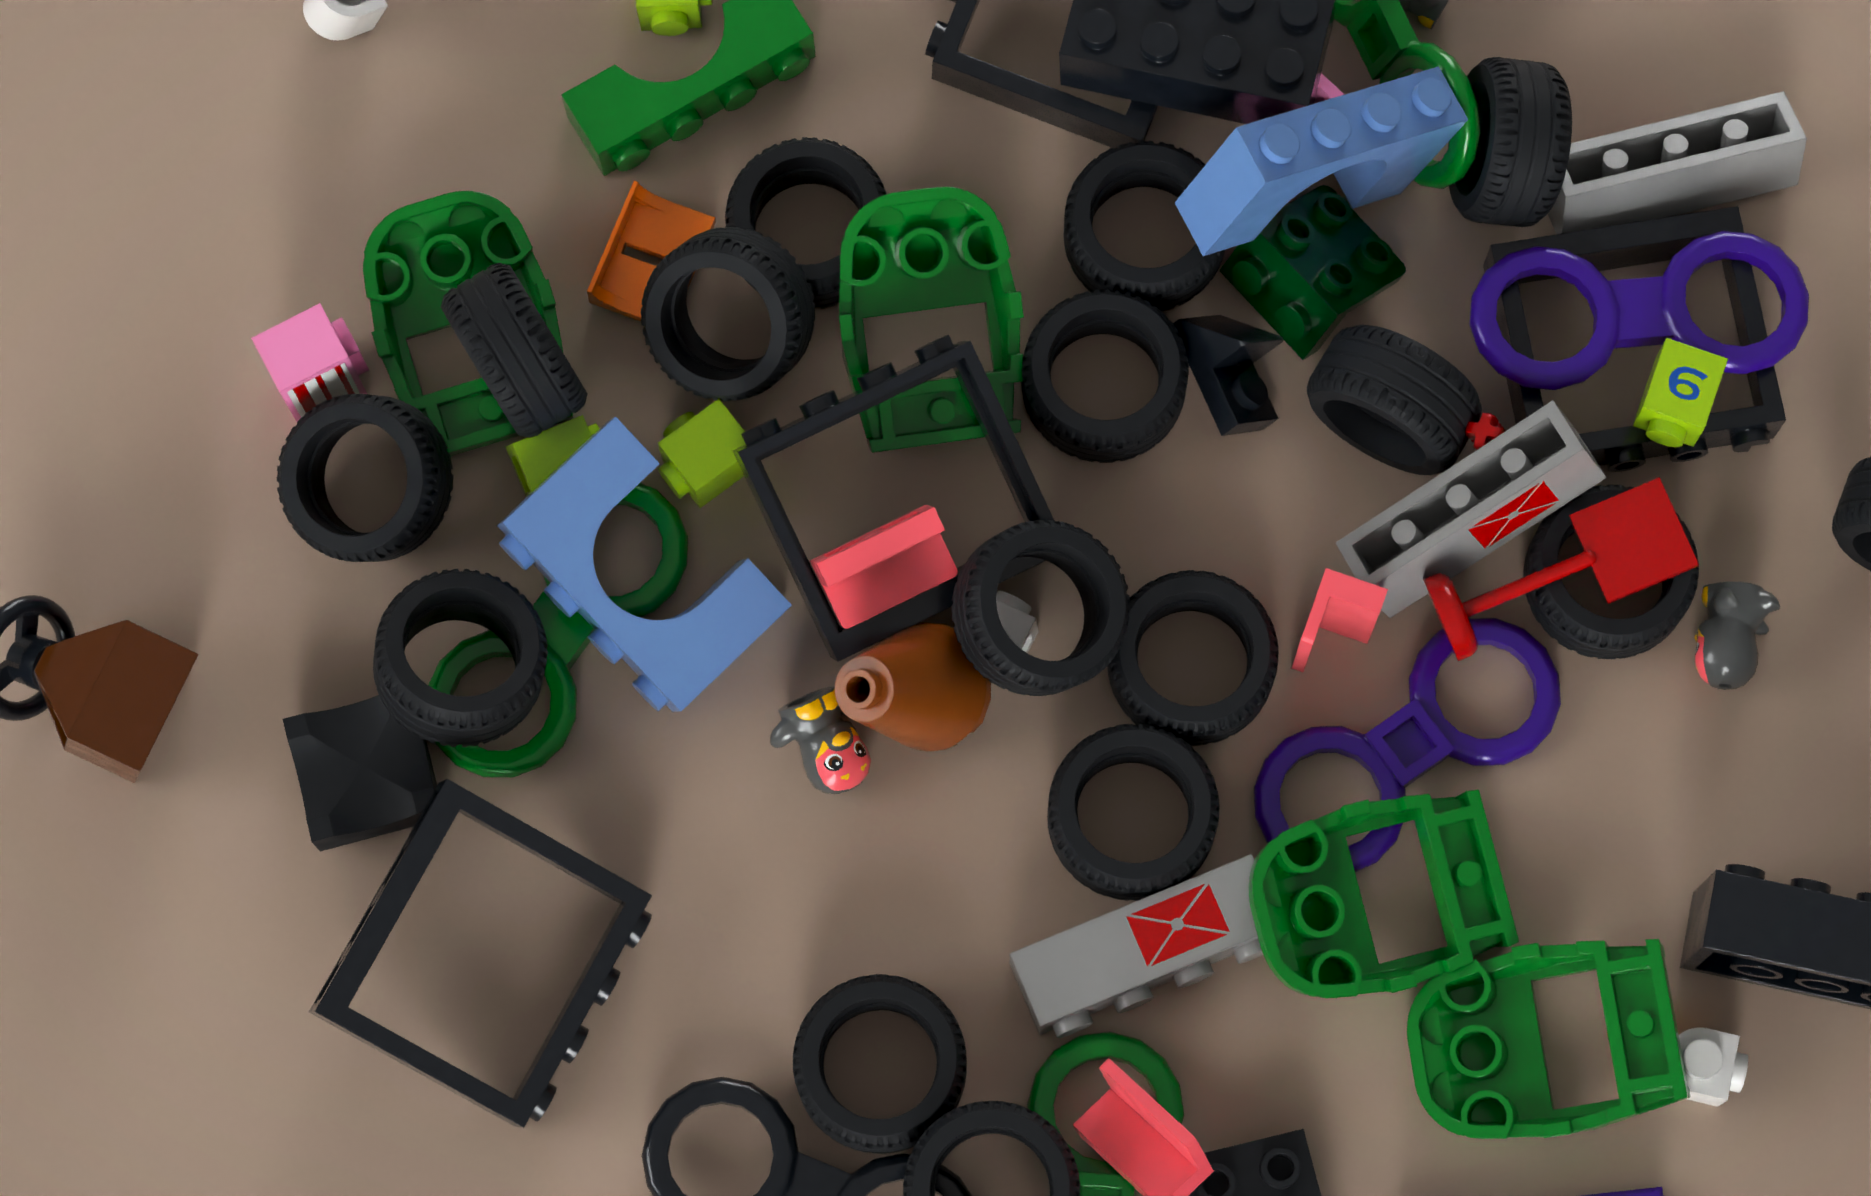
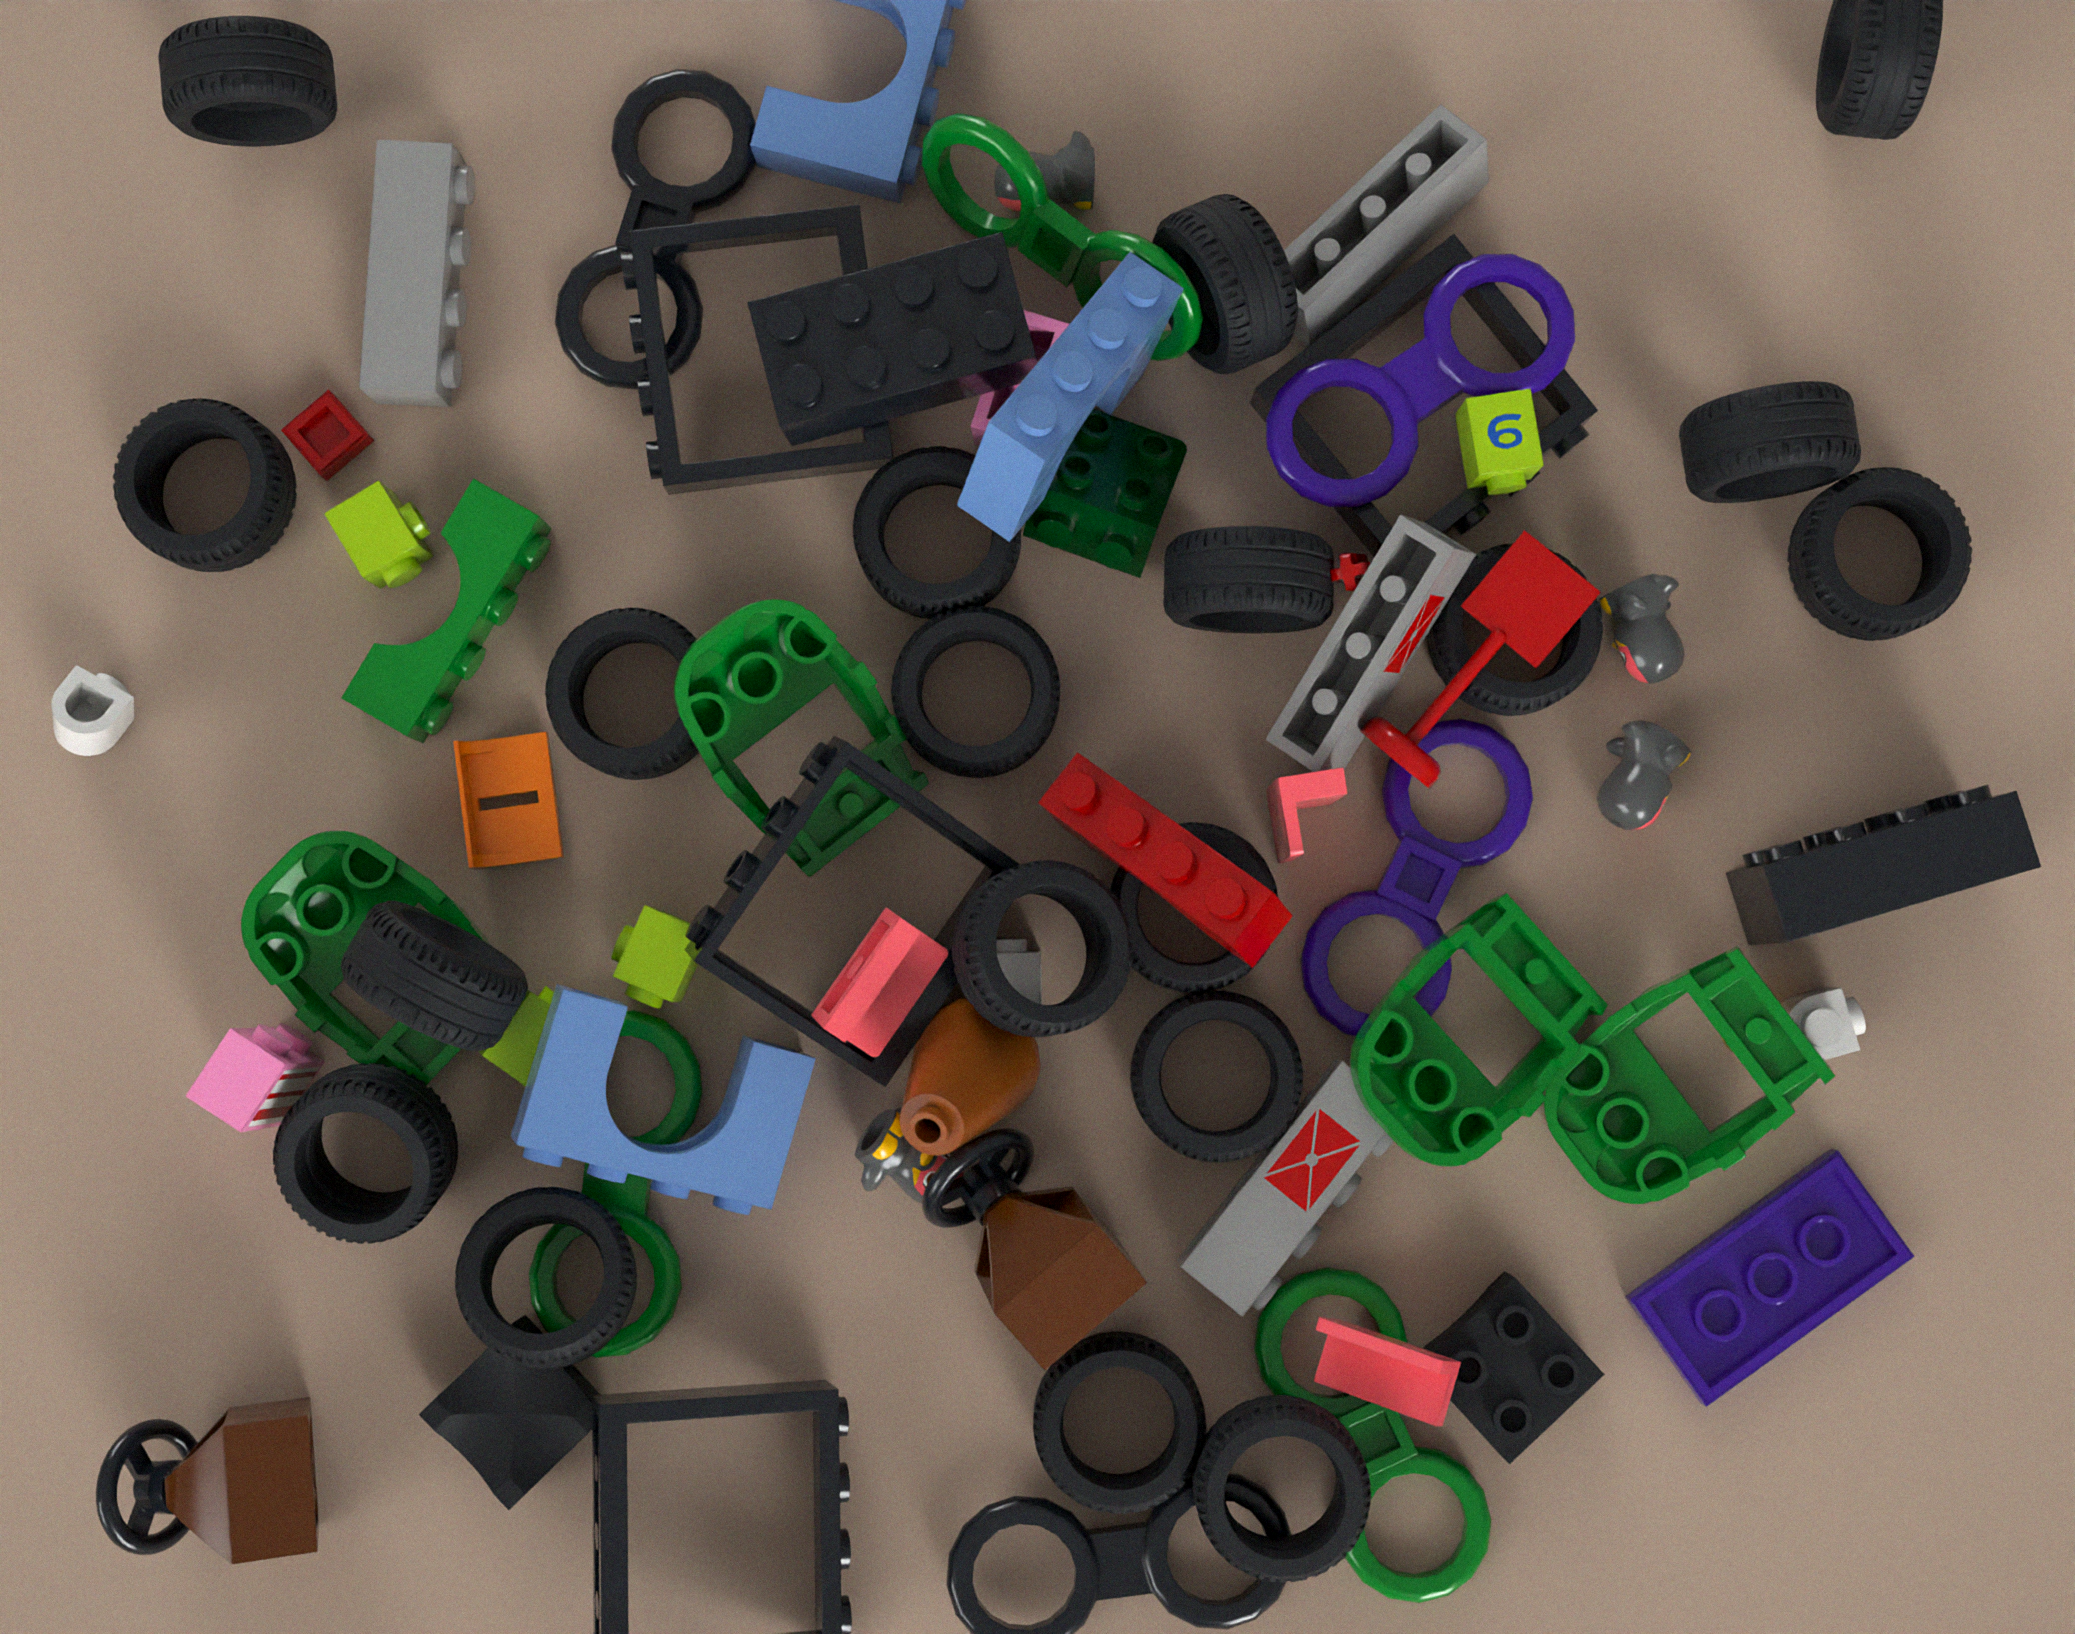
camera: 30 degrees left, 10 degrees up
black tyre [641,227,815,401] -> none
black slope [1173,315,1284,436] -> none
none -> reddish brown piece [922,1128,1147,1371]
none -> red arch [1038,752,1293,968]
none -> dark grey animal [1597,720,1691,830]

